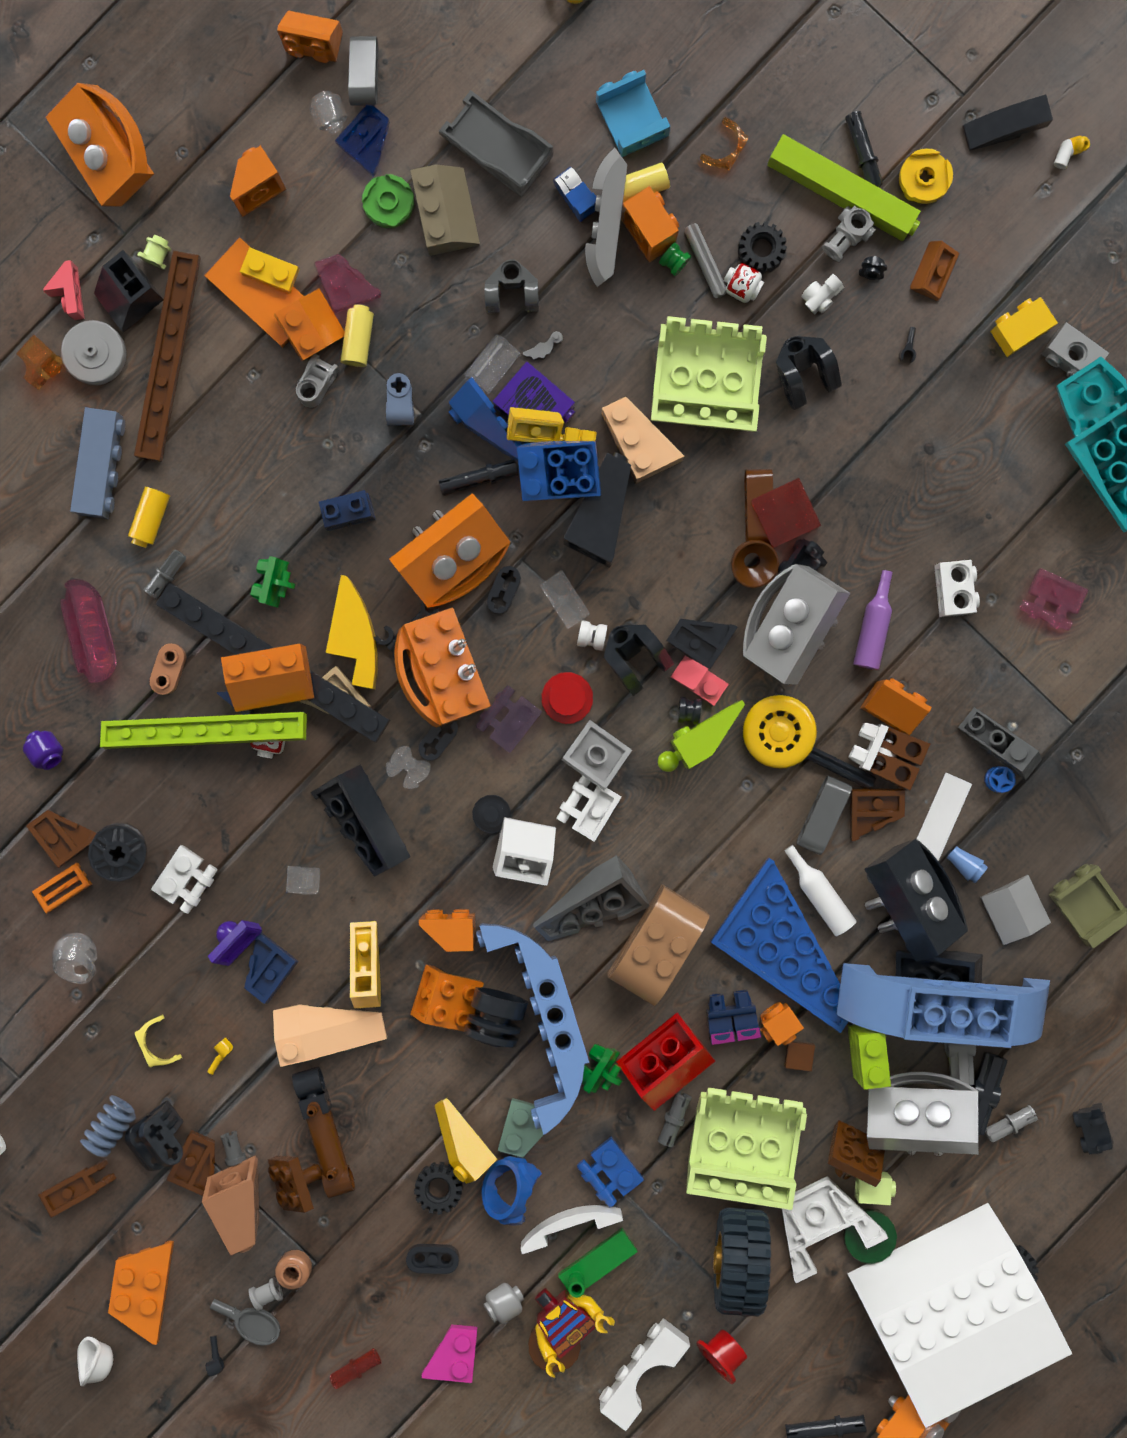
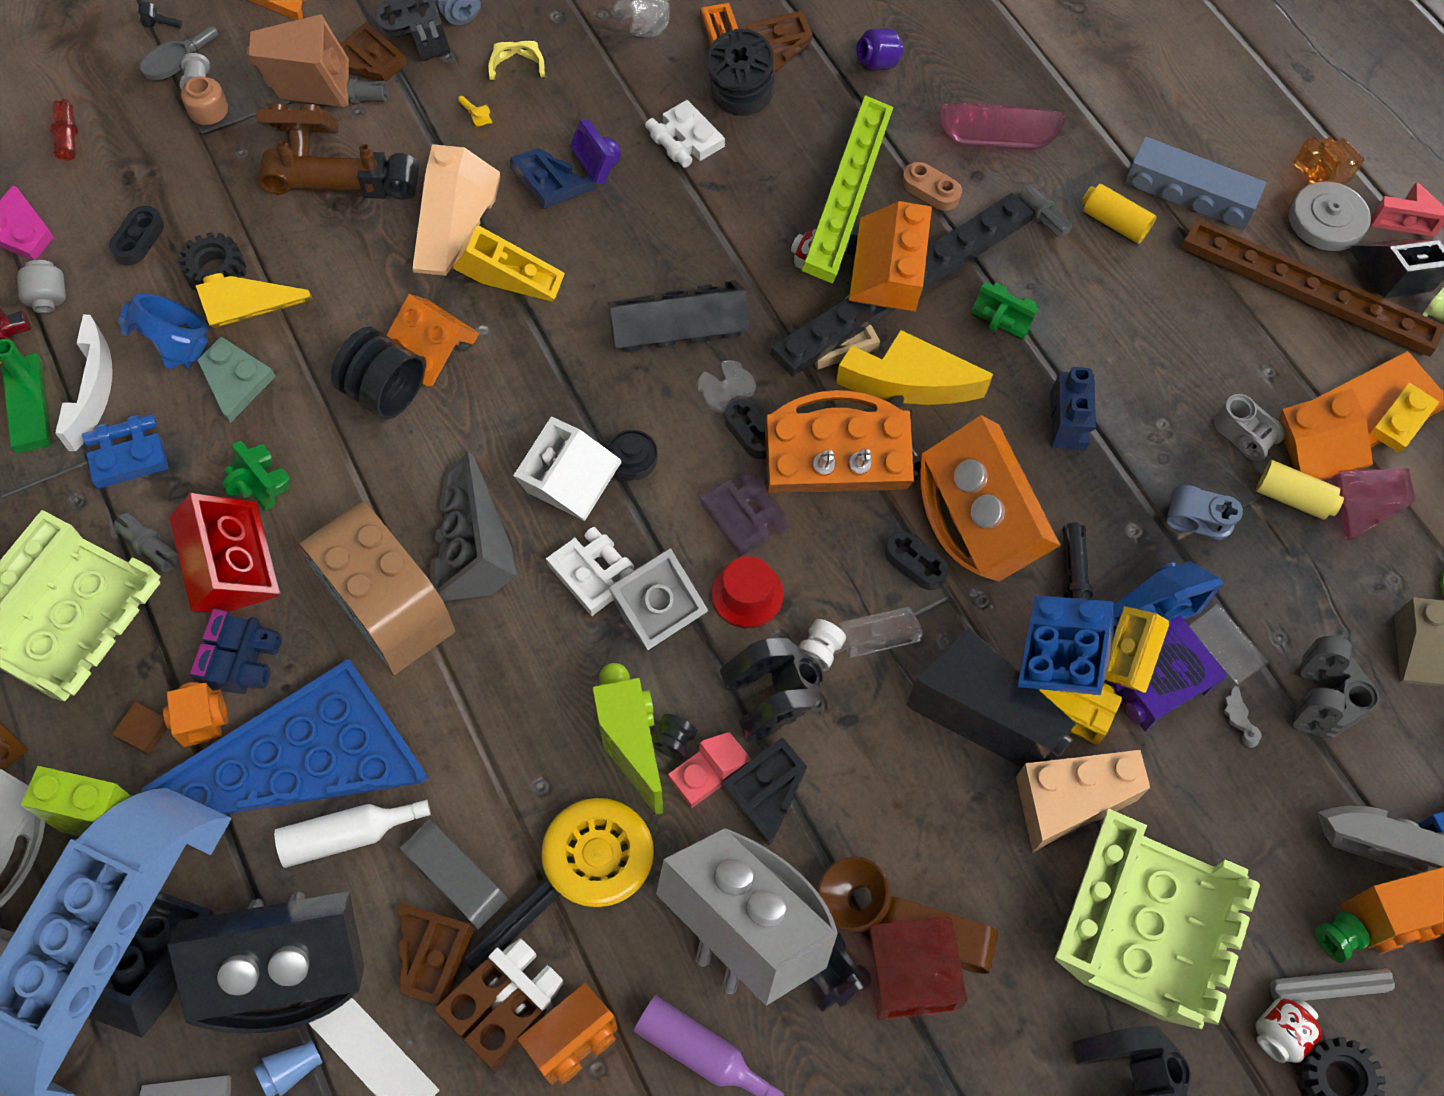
camera: 105 degrees right, 25 degrees down
clear slope [286,866,320,895] -> none
orange slope [419,909,476,952] -> none
medium blue slope [476,923,589,1135] -> none

